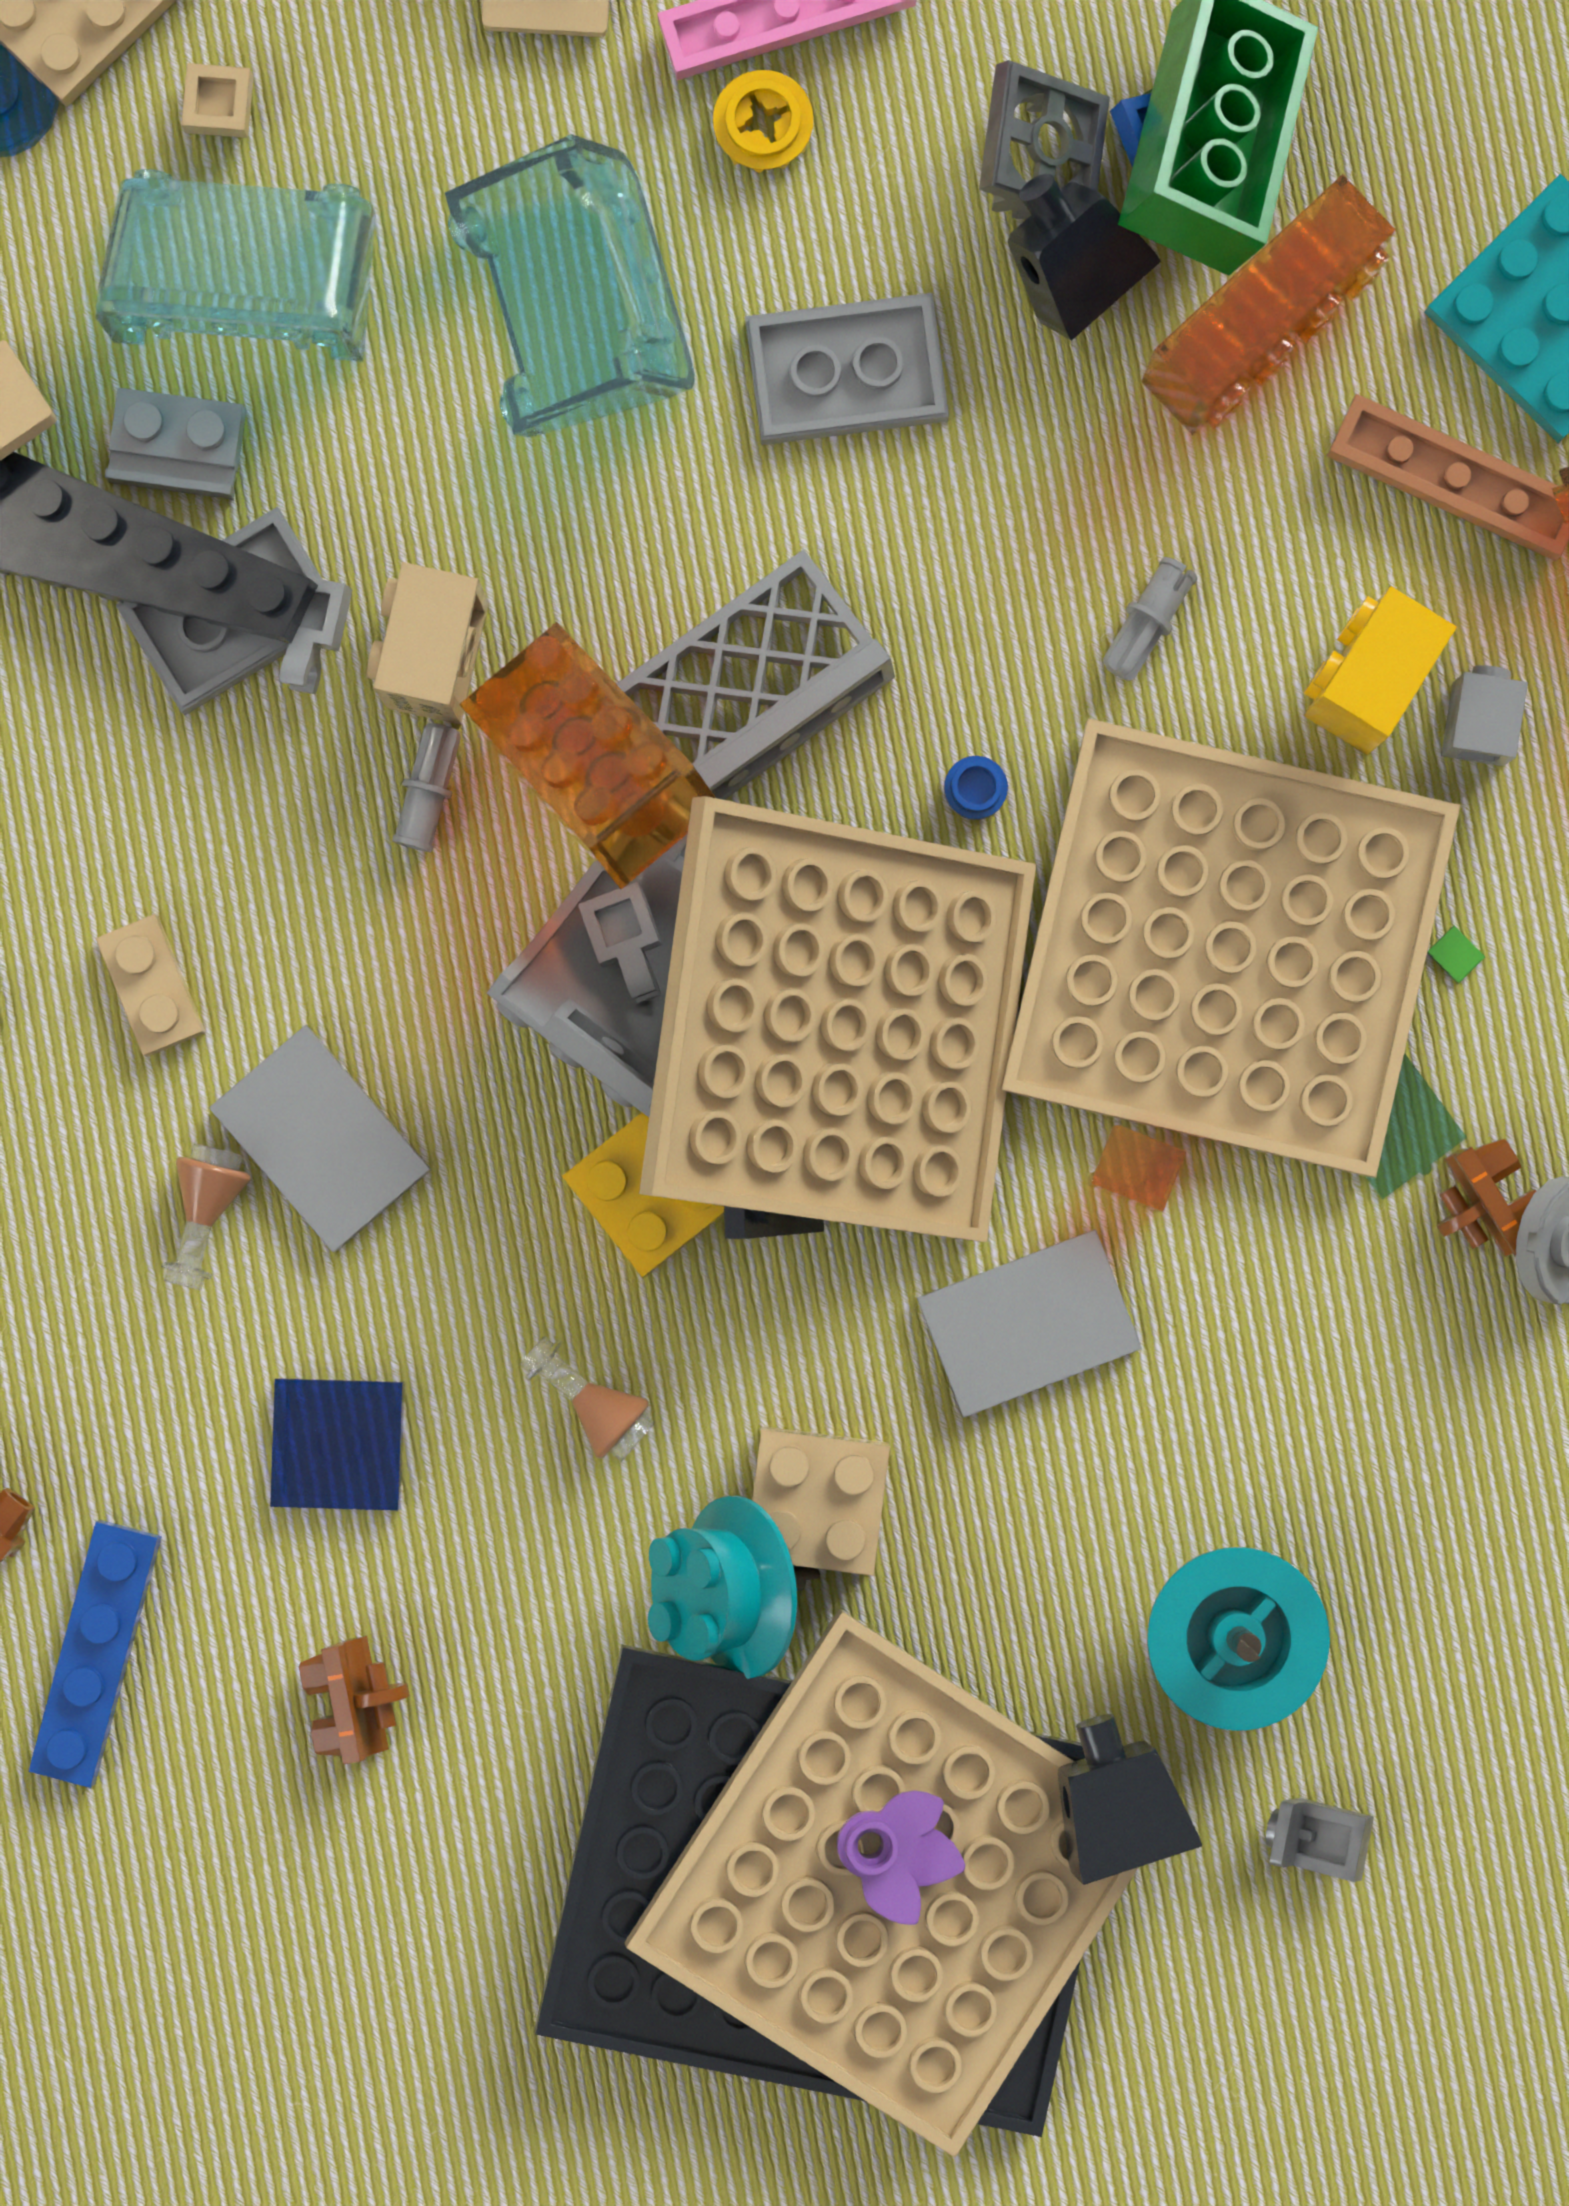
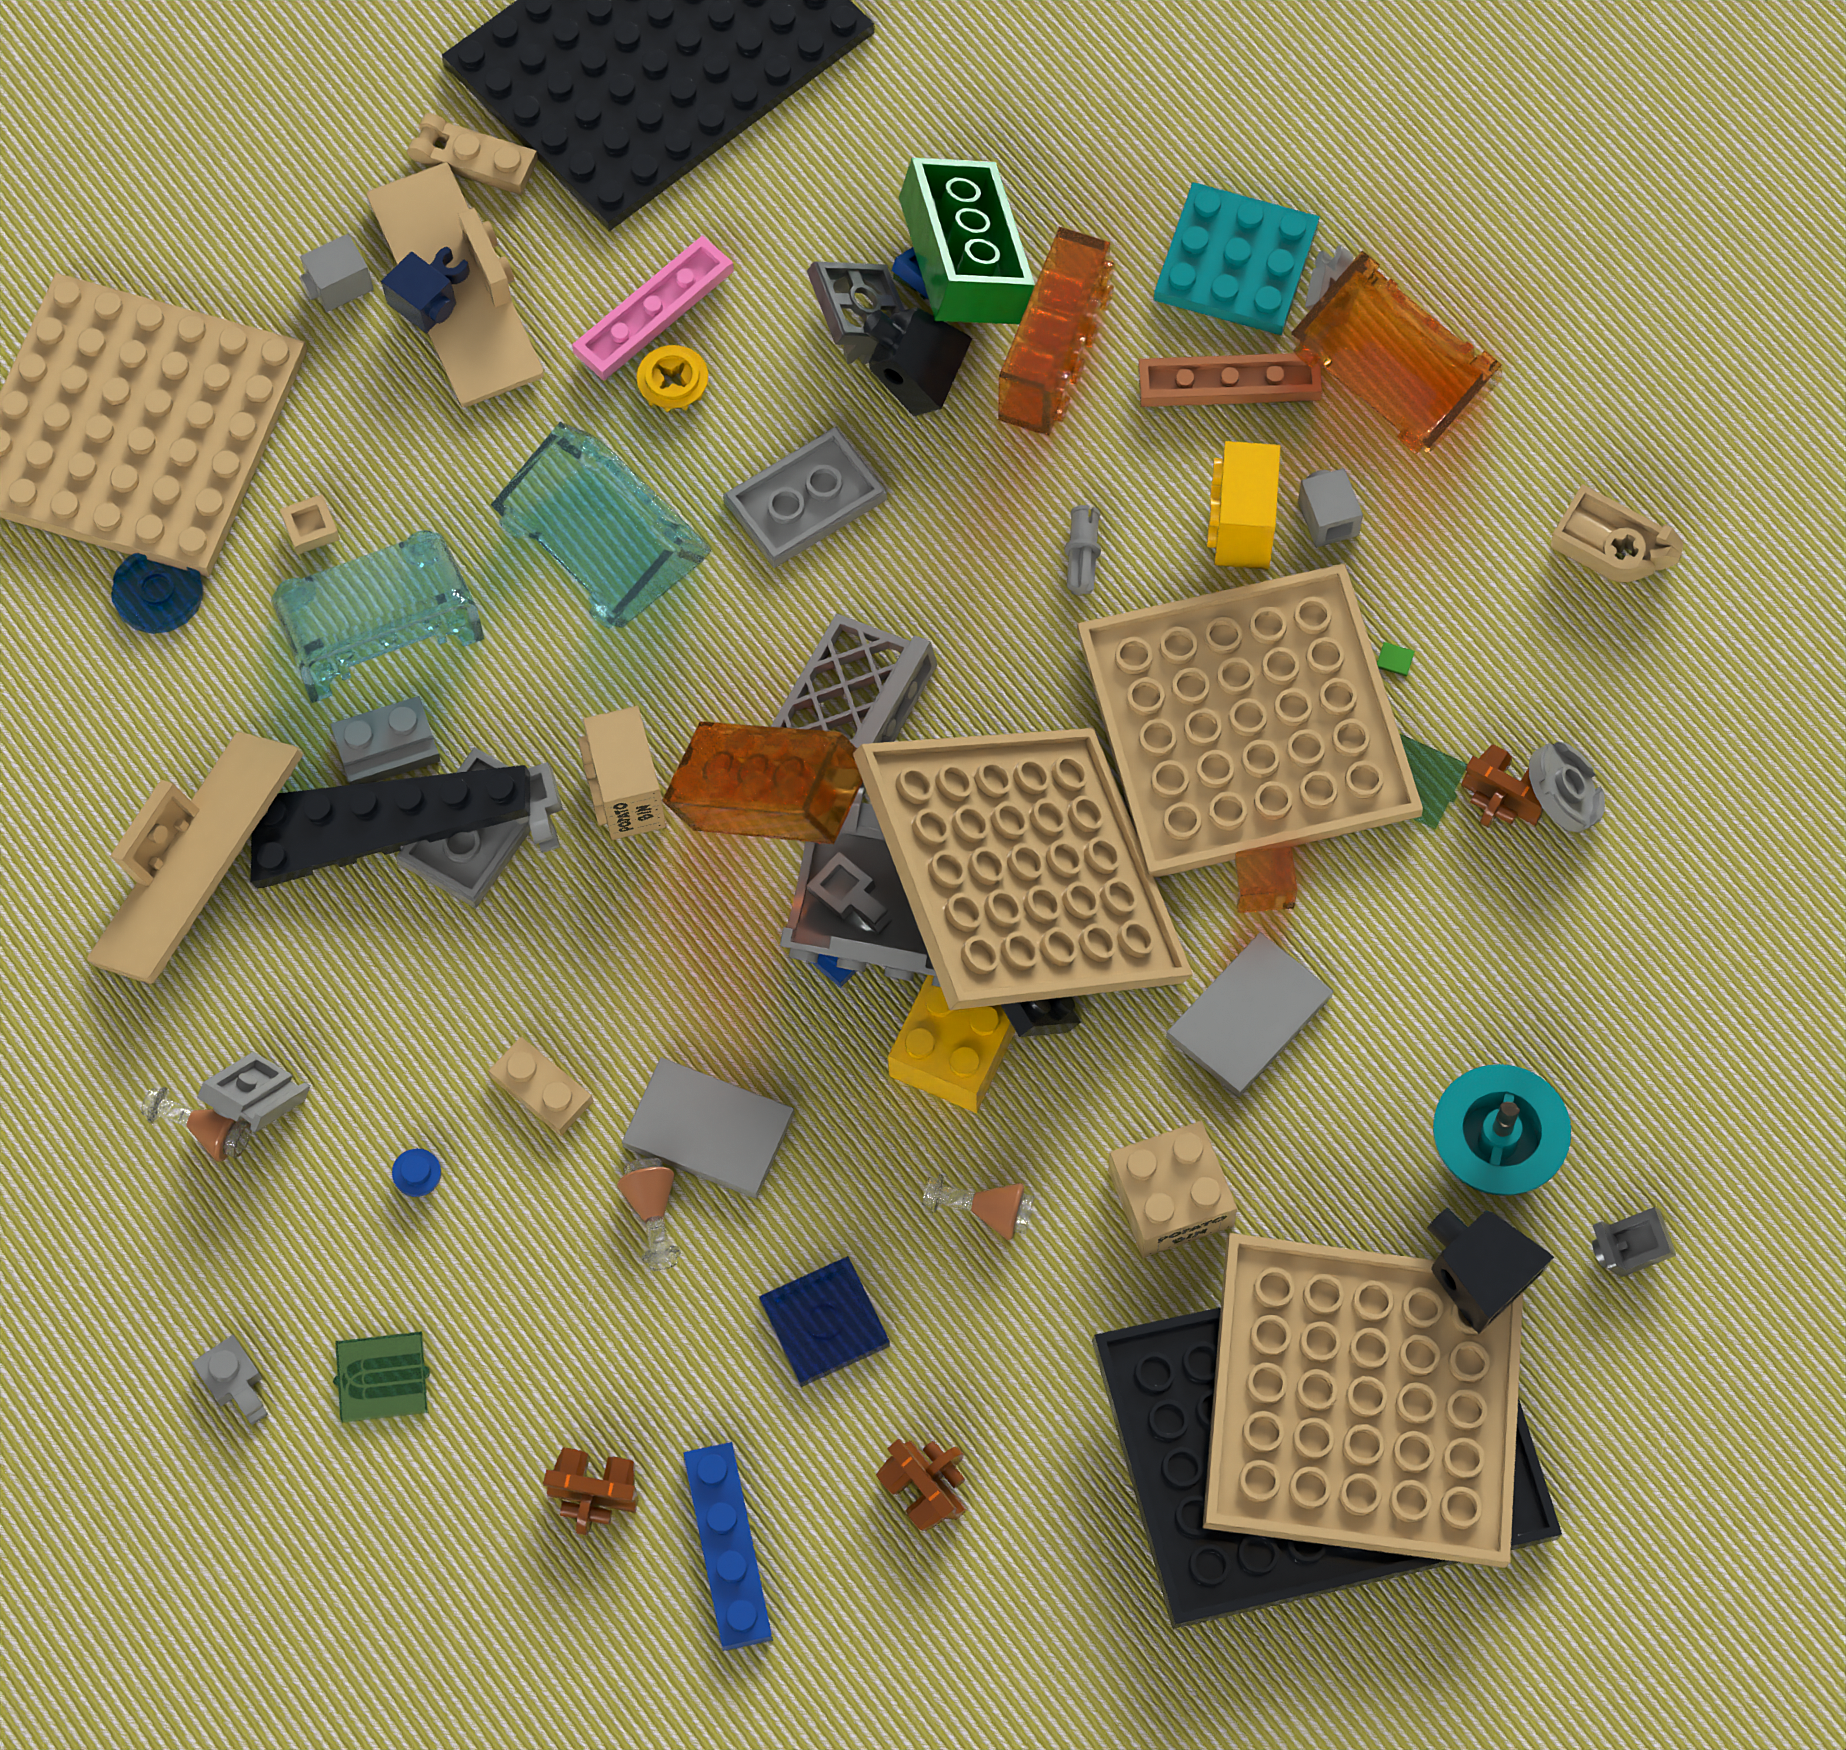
camera: 25 degrees left, 20 degrees down
light grey axle [392,723,461,852] -> none
teal piece [648,1496,820,1679] -> none
medium lavender plate [837,1790,966,1925] -> none
blue plate [944,756,1008,820] -> none

